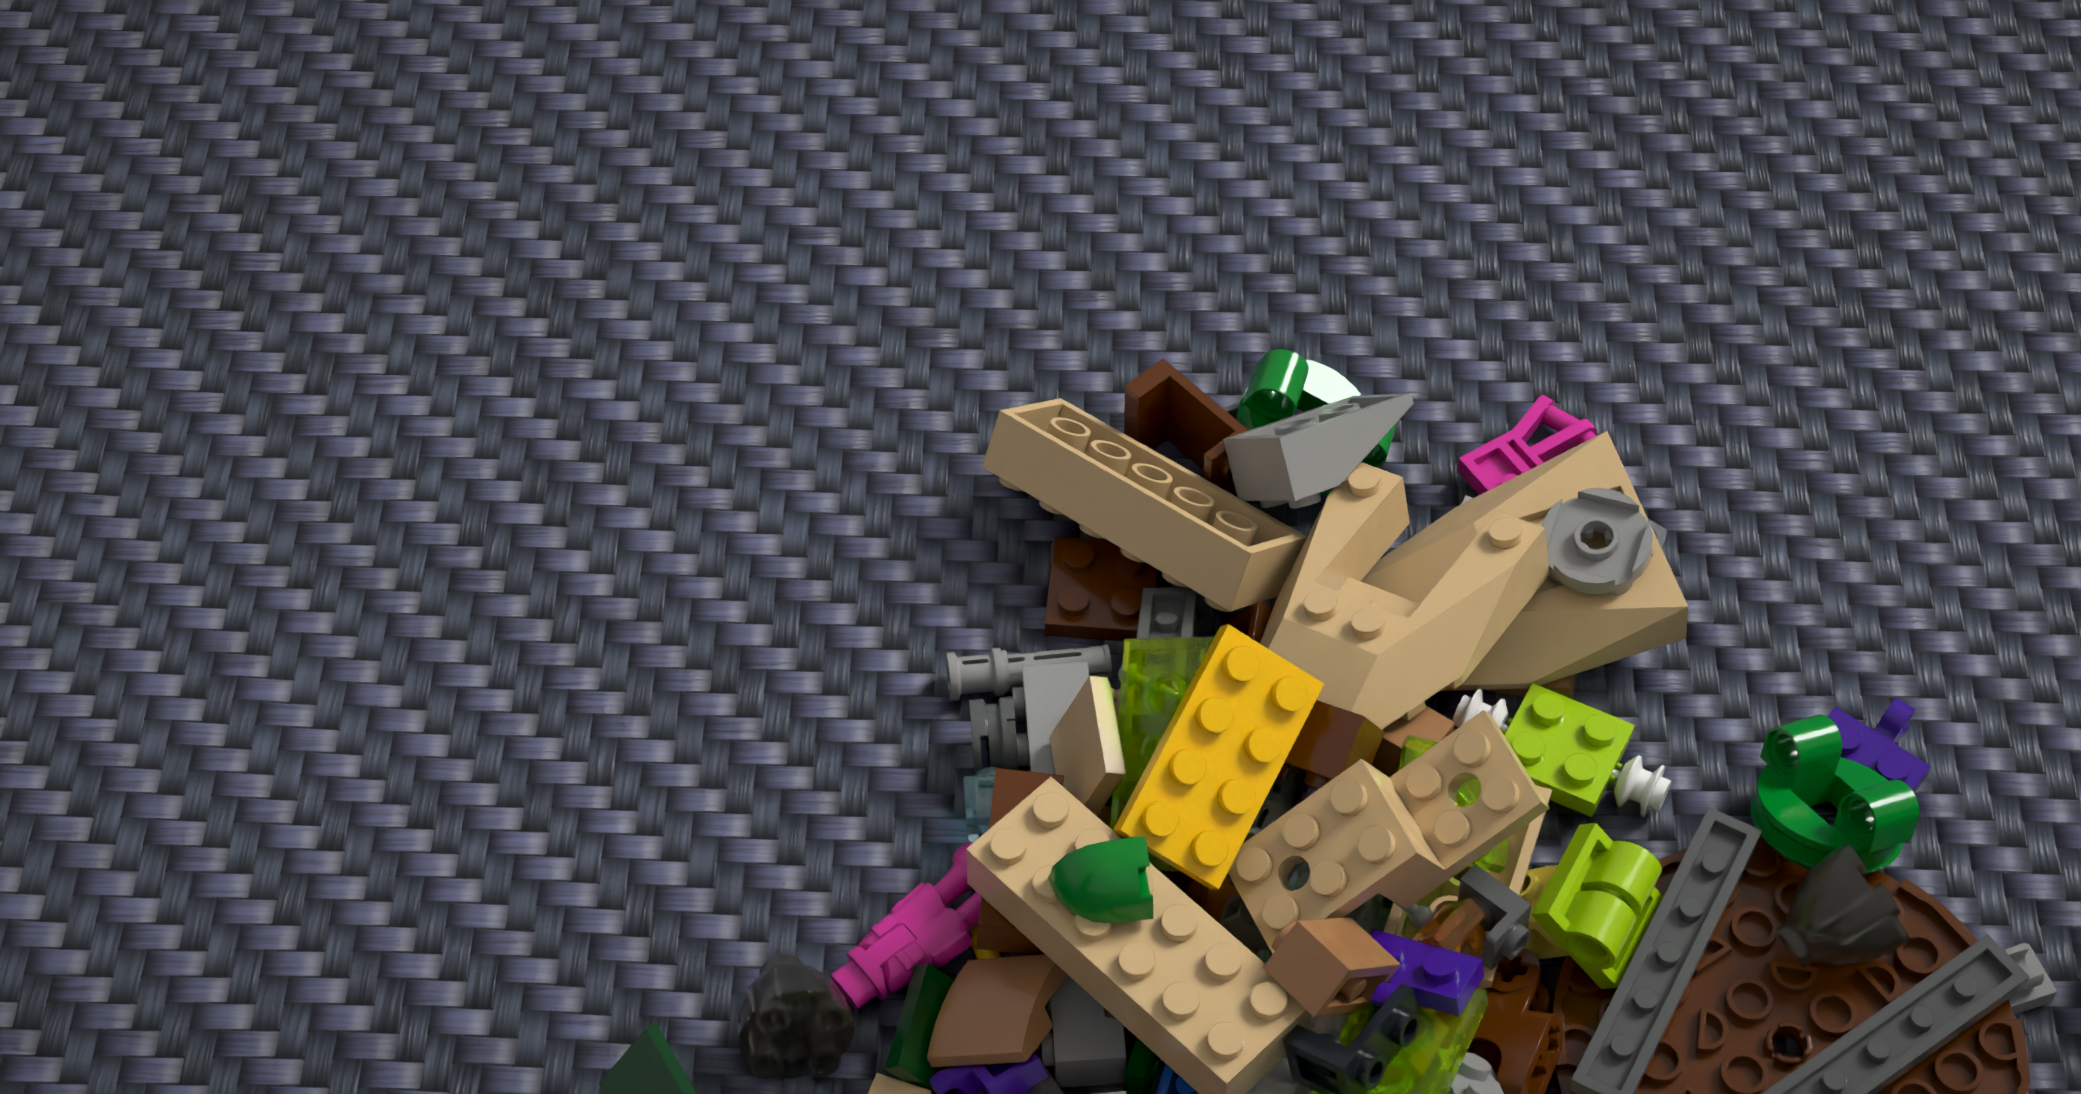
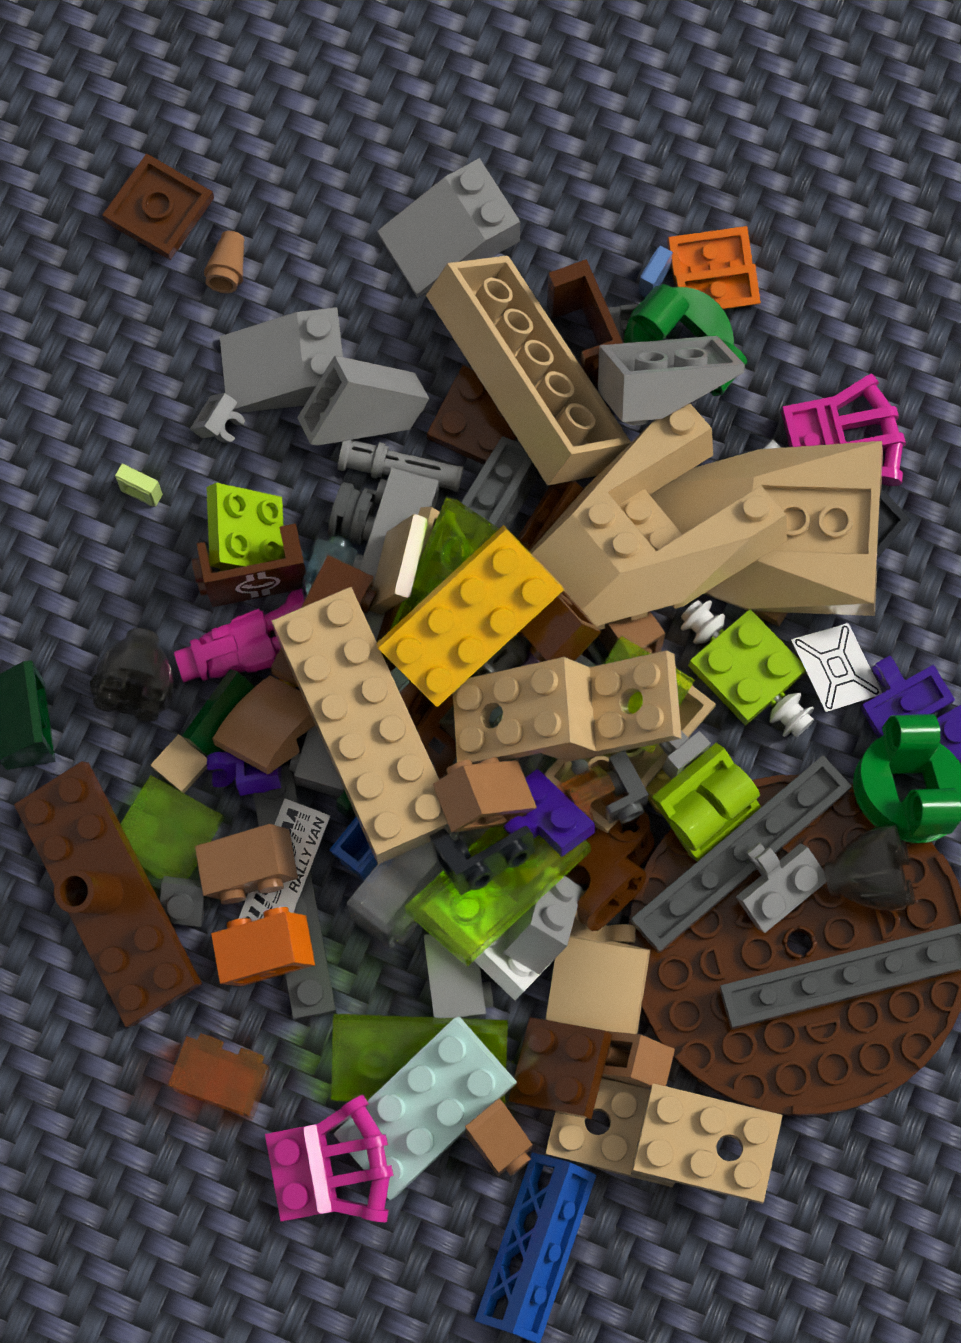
camera: 20 degrees right, 20 degrees up
green brick [1048,836,1153,923] -> none
light grey plate [1542,488,1653,596] -> none
none -> reddish brown plate [102,153,214,260]
none -> yellowish green tile [115,463,163,507]
none -> light grey tile [190,393,245,443]
none -> reddish brown panel [192,523,309,607]
none -> medium nougat cone [204,231,245,293]
none -> lime plate [206,483,285,571]
none -> light grey slope [220,307,343,413]
none -> light grey slope [297,355,429,446]
none -> light grey slope [377,158,520,298]
none -> medium blue tile [638,246,673,297]
none -> light grey tile [659,731,711,780]
none -> orange slope [667,226,761,309]
none -> light grey plate [736,842,829,933]
none -> white sticker [791,623,882,712]
none -> dark purple plate [860,655,955,738]

